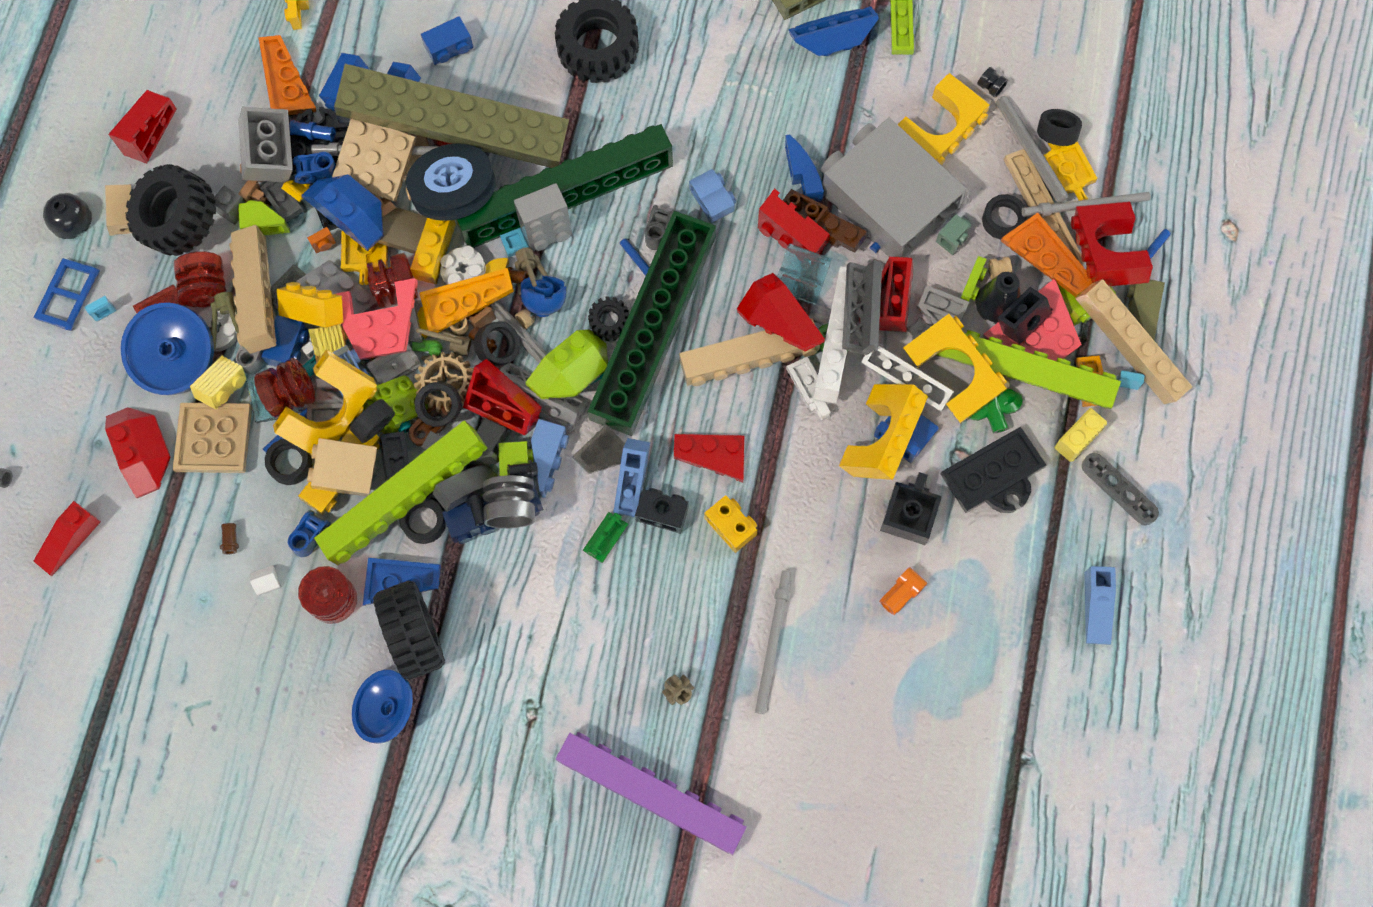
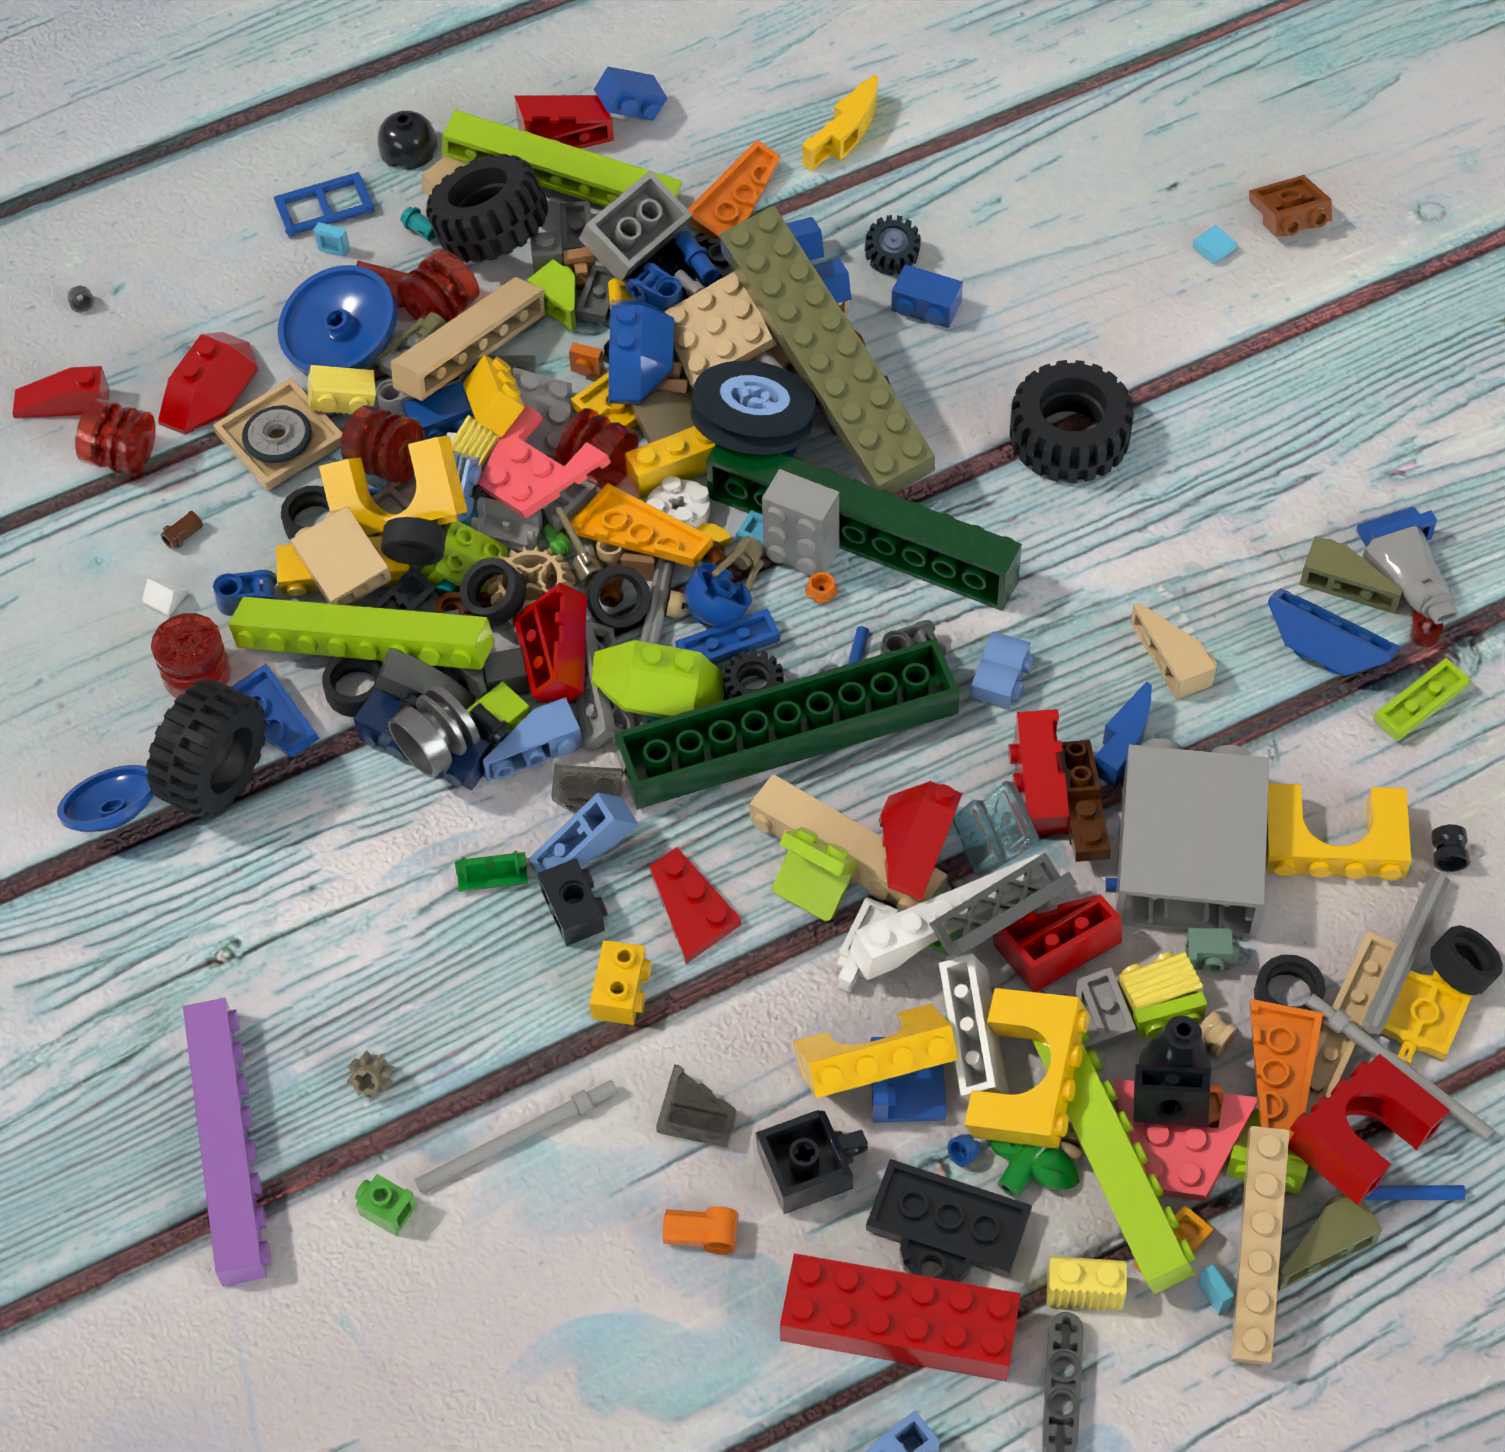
camera: 50 degrees right, 15 degrees down
none -> clear red wheel [75,398,156,476]
none -> light grey wheel [242,406,312,463]
none -> bright green brick [355,1174,417,1236]
none -> teal pin [400,207,436,242]
none -> lime brick [442,110,682,207]
none -> dark grey plate [560,201,591,250]
none -> blue brick [594,66,668,121]
none -> clear smoke wing [656,1064,737,1149]
none -> blue plate [675,608,780,664]
none -> lime bracket [772,827,860,921]
none -> red brick [780,1253,1021,1382]
none -> orange plate [805,572,838,603]
none -> black wheel [864,215,921,275]
none -> blue hinge [947,1134,980,1166]
none -> light yellow brick [1118,951,1203,1019]
none -> tan slope [1130,603,1217,700]

